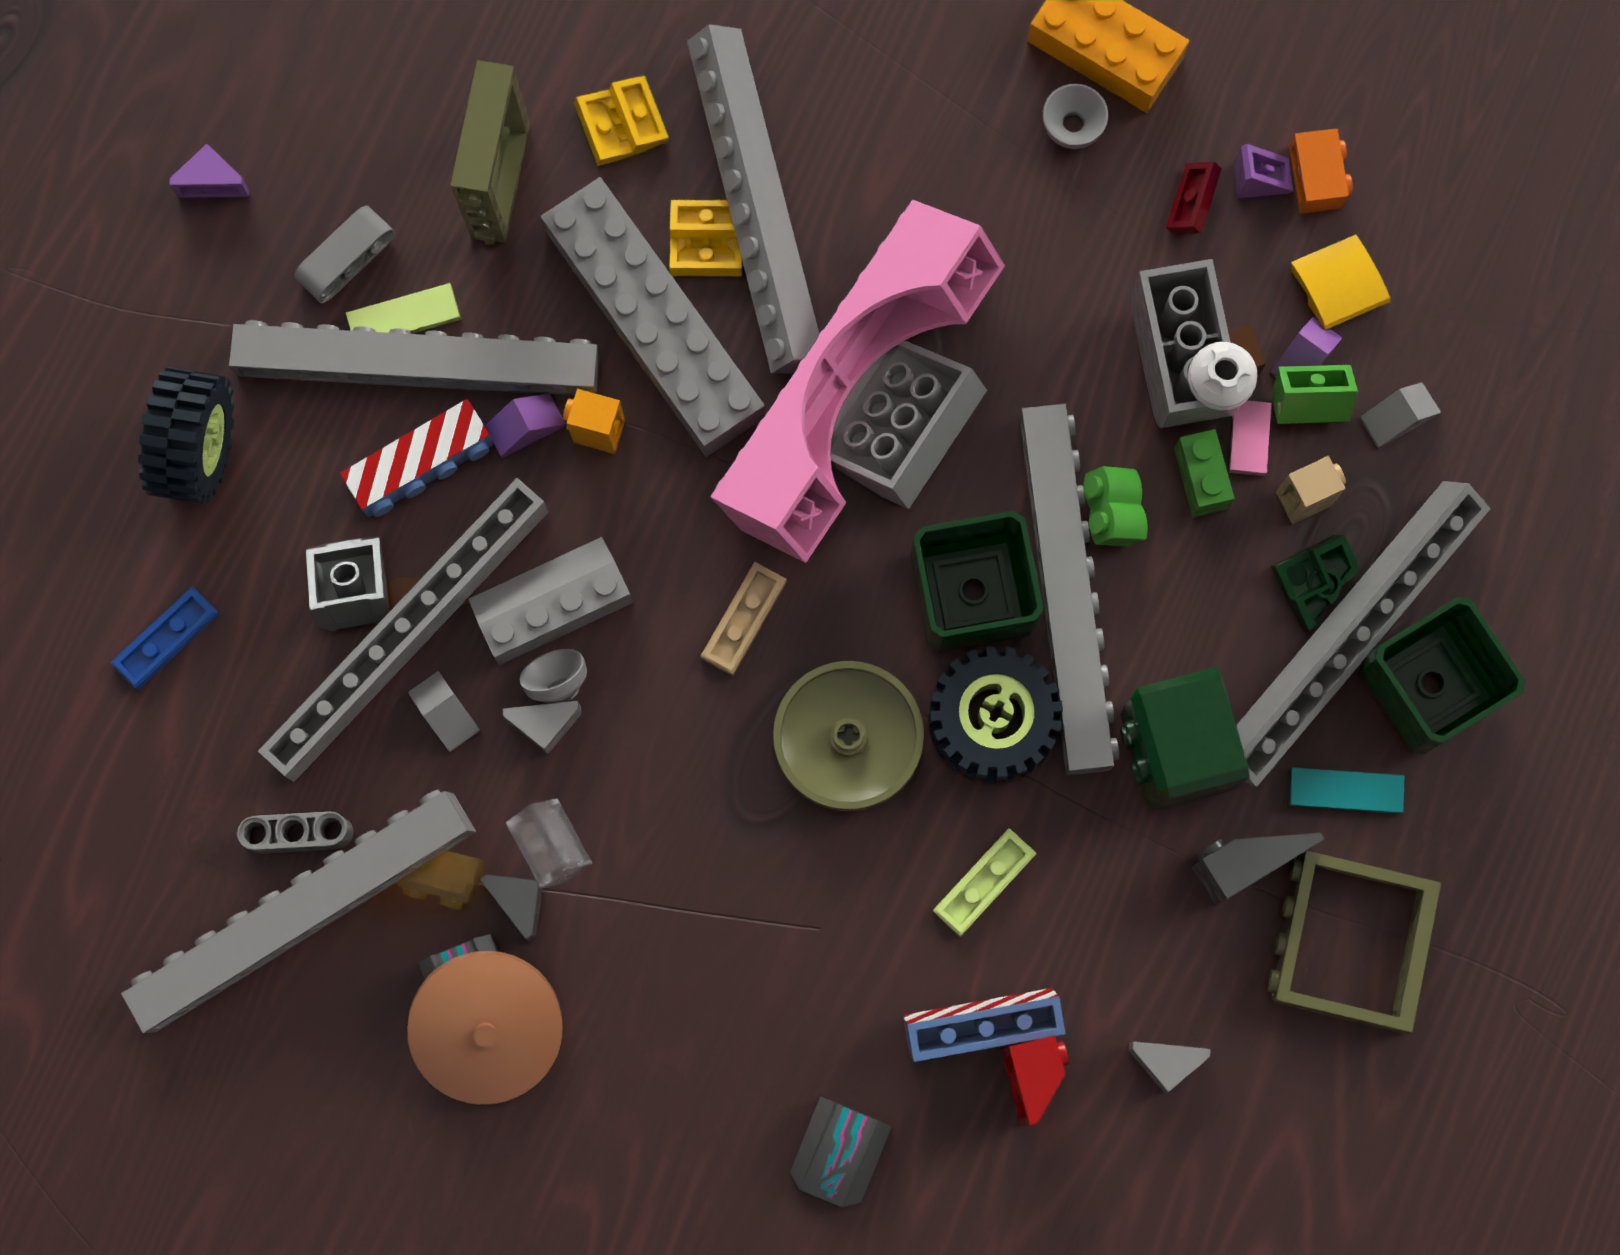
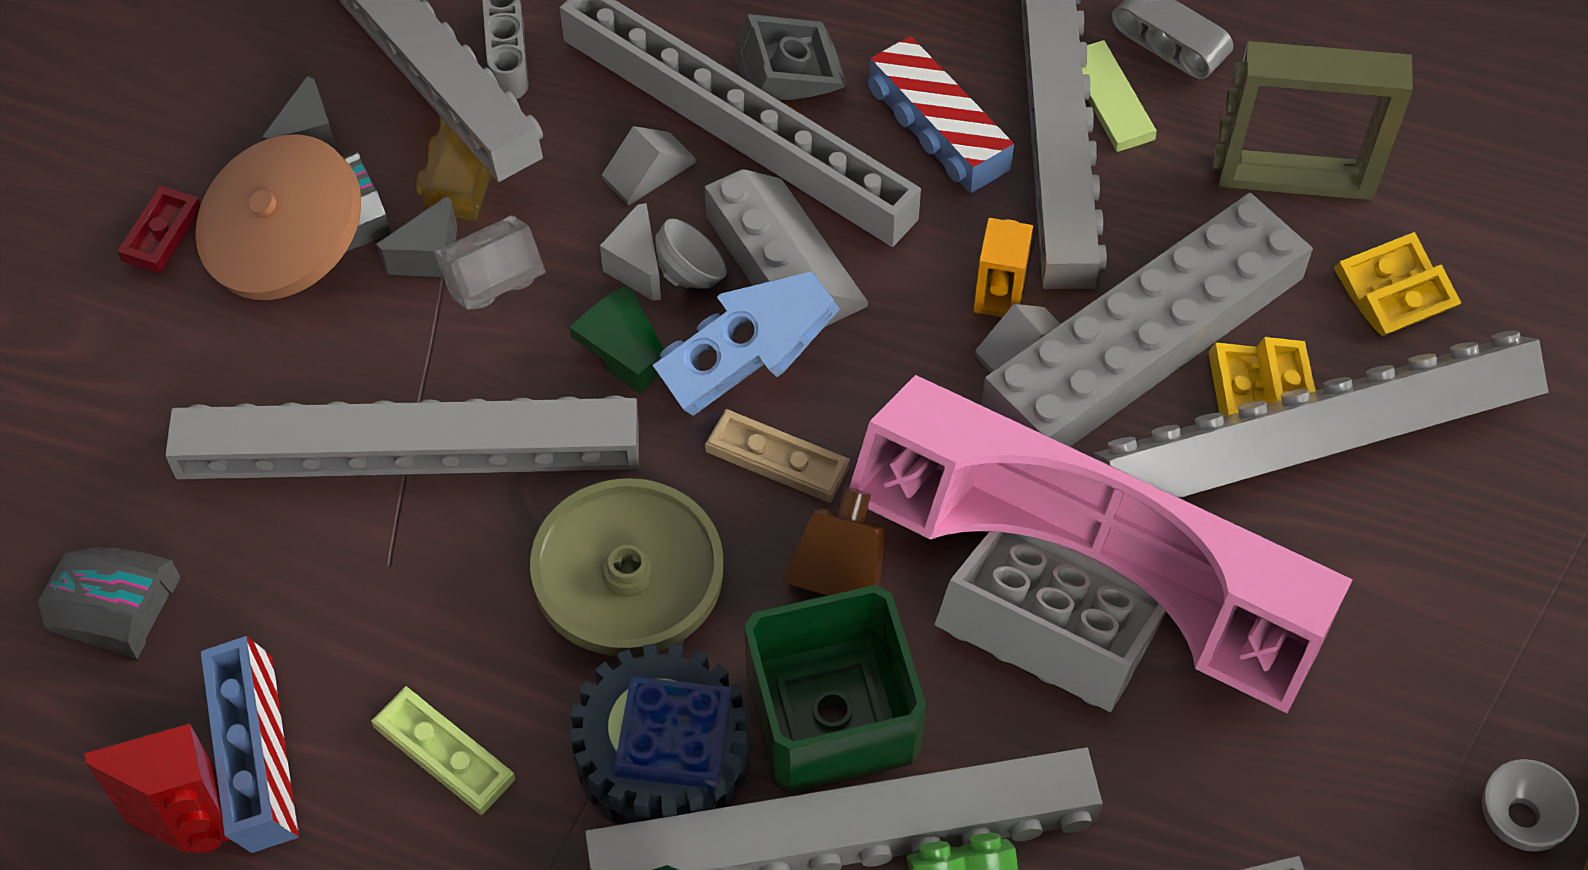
camera: 85 degrees right, 20 degrees down
medium lavender slope [485,393,566,458] -> none
none -> dark red plate [117,185,201,274]
none -> light grey brick [165,396,639,479]
none -> dark grey slope [262,76,336,150]
none -> dark green slope [569,286,664,394]
none -> clear blue tile [614,676,732,789]
none -> light blue brick [653,271,840,416]
none -> reddish brown torso [783,487,885,596]
none -> light grey slope [975,304,1061,373]

